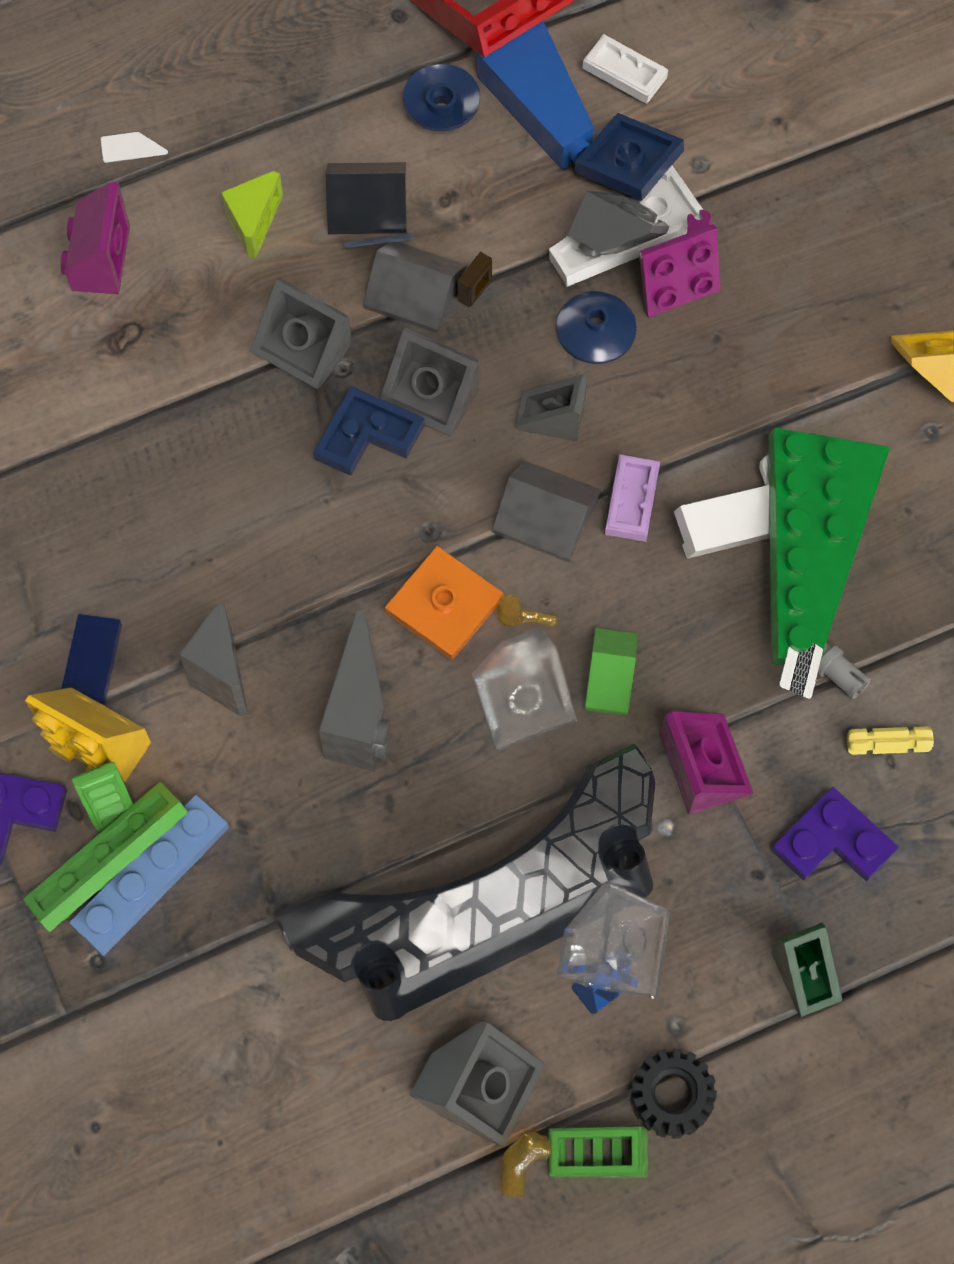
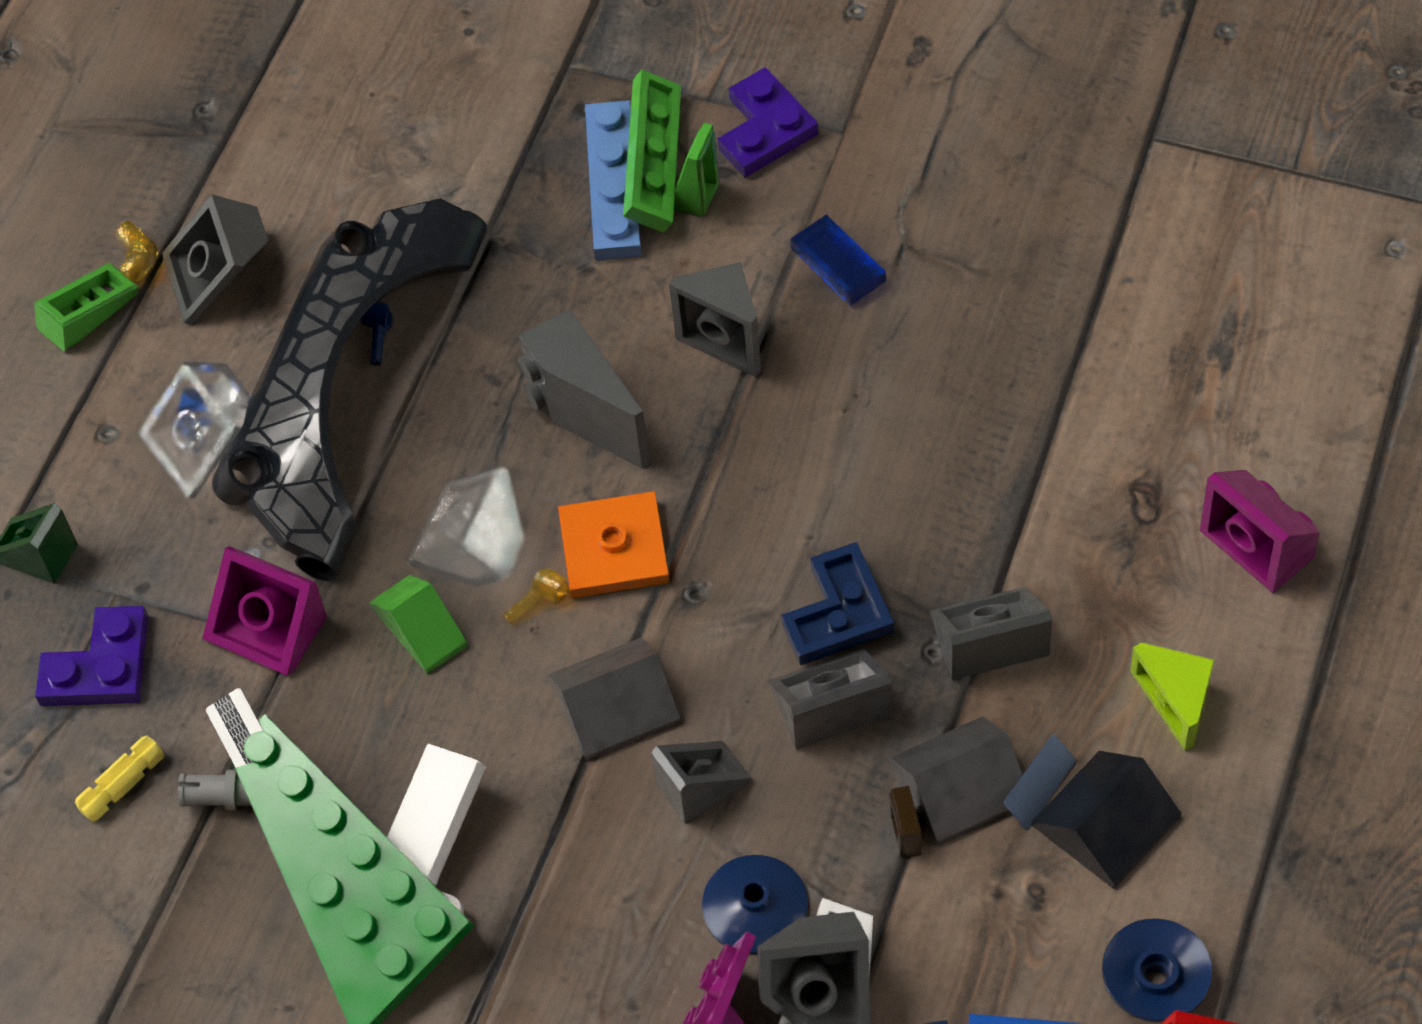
camera: 140 degrees right, 10 degrees down
yellow slope [25,687,151,782] -> none
white sticker [101,132,168,163] -> none
lavender plate [605,454,660,542] -> none
black tyre [630,1048,717,1139] -> none

